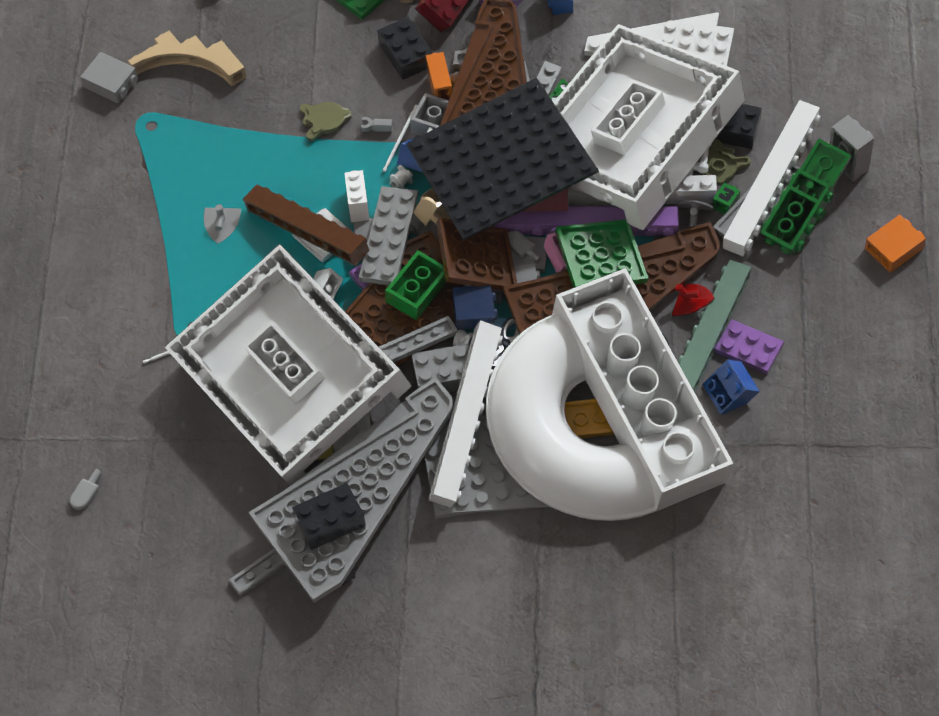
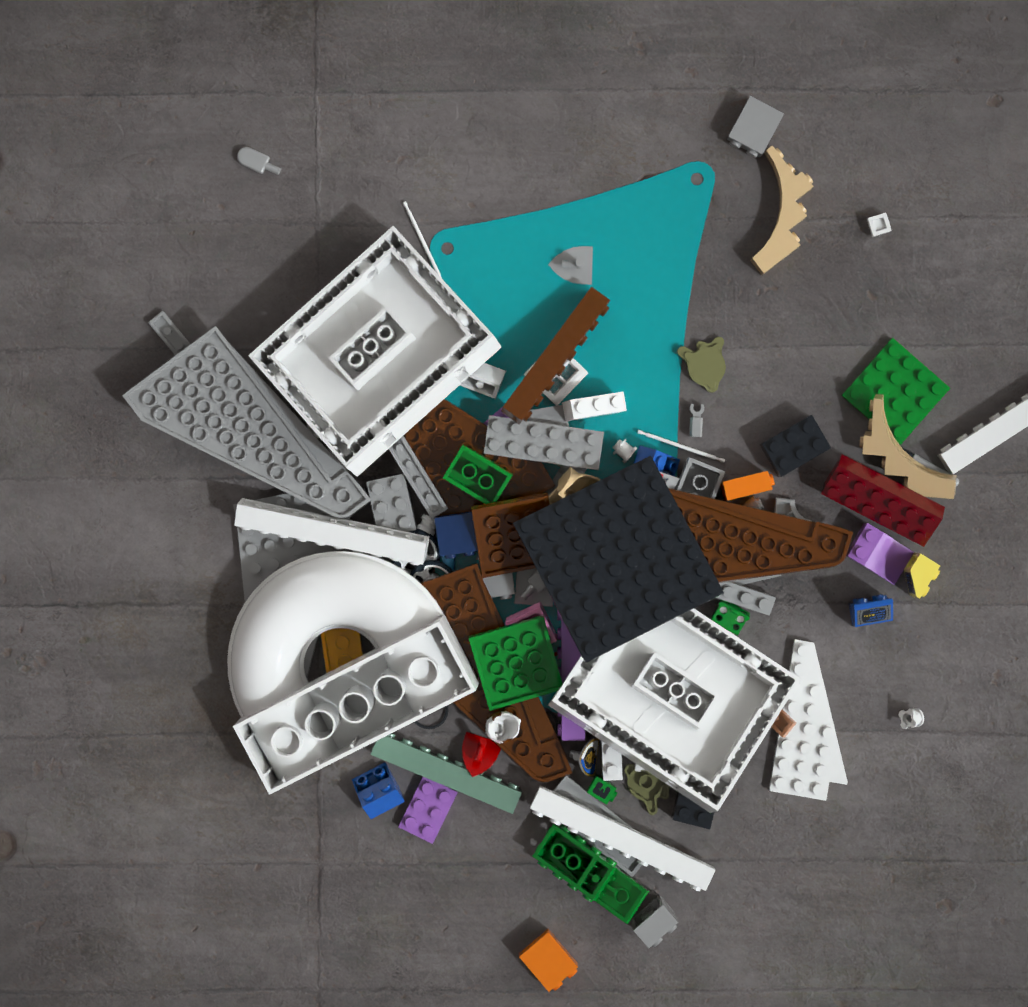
camera: 85 degrees right, 30 degrees up
black brick [292,483,366,550] -> none
none -> white hair [485,711,521,744]

